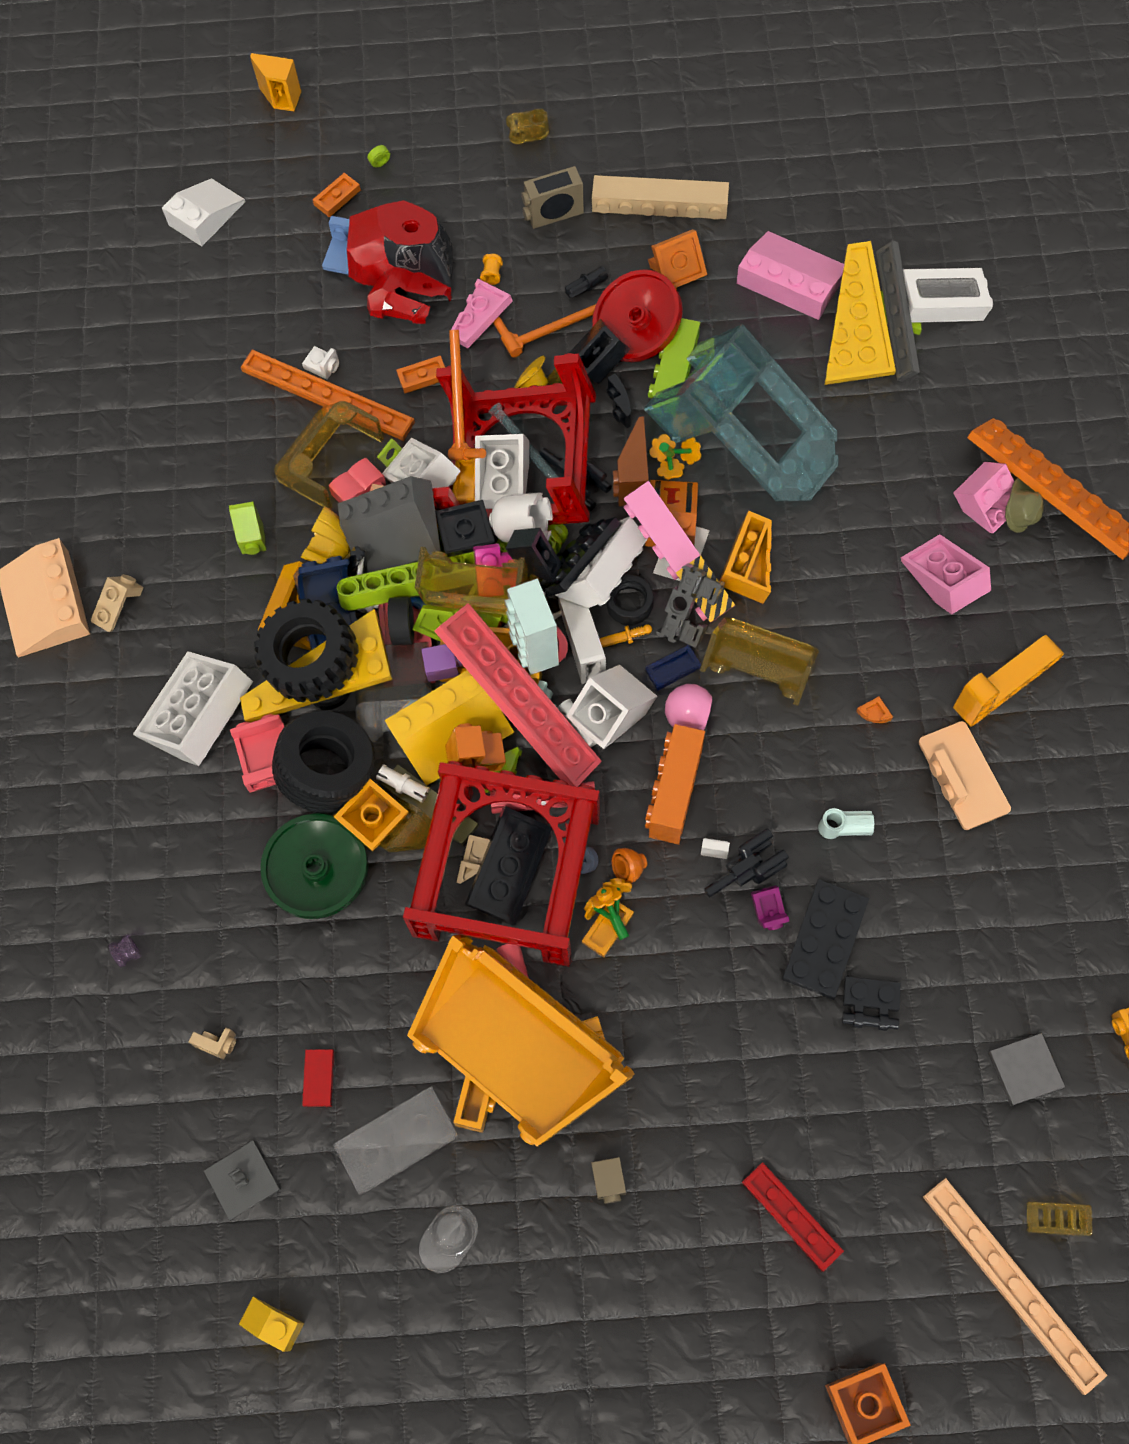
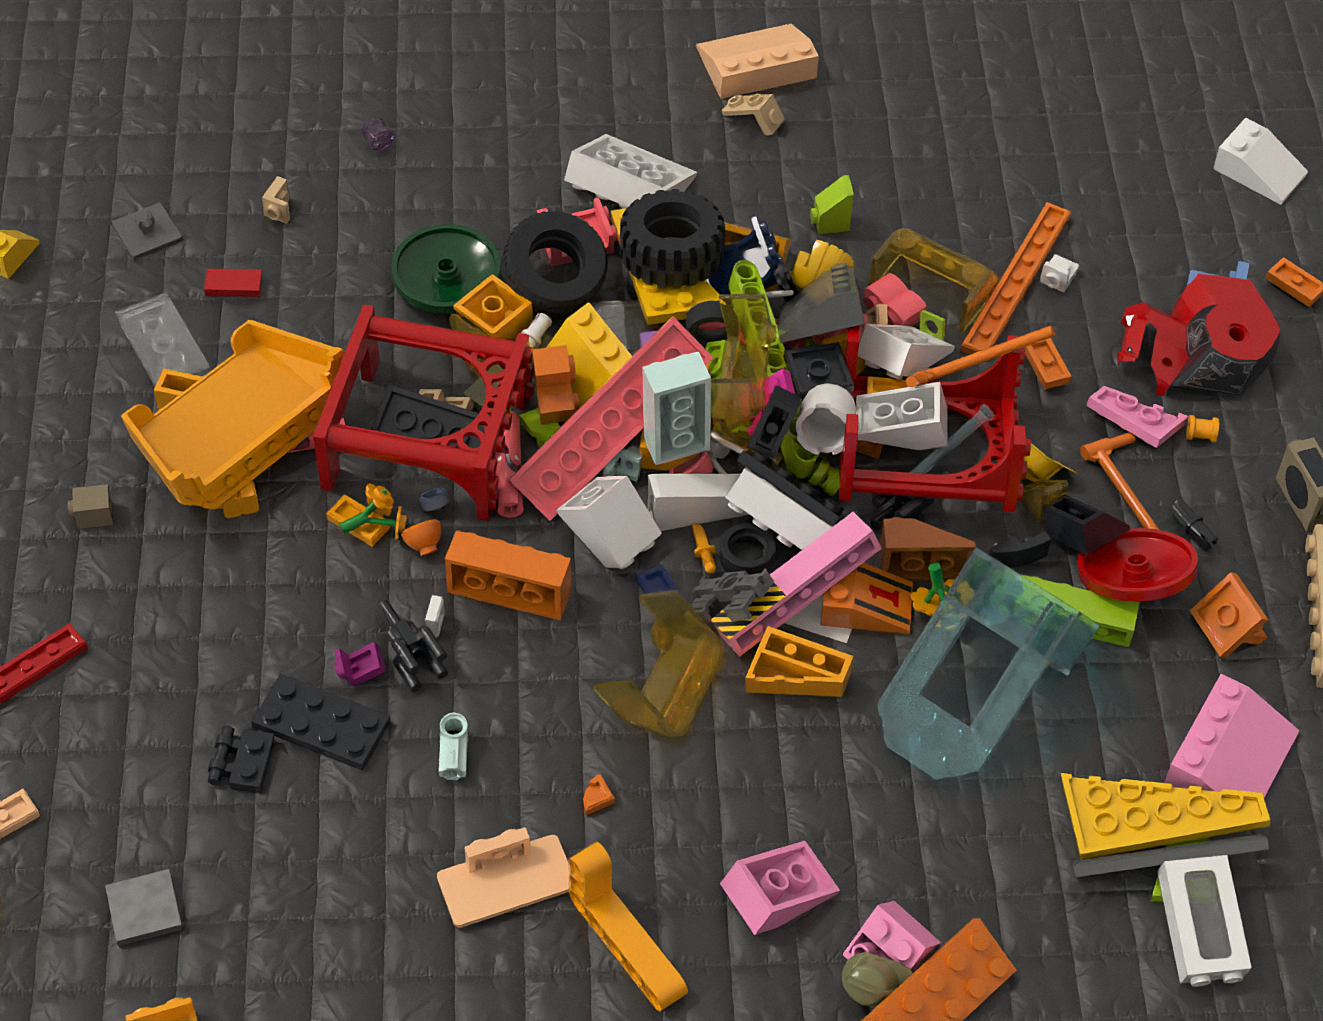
camera: 85 degrees right, 15 degrees down
clear piece [419,1205,478,1273] -> none
bright pink helmet [665,684,712,731] -> none

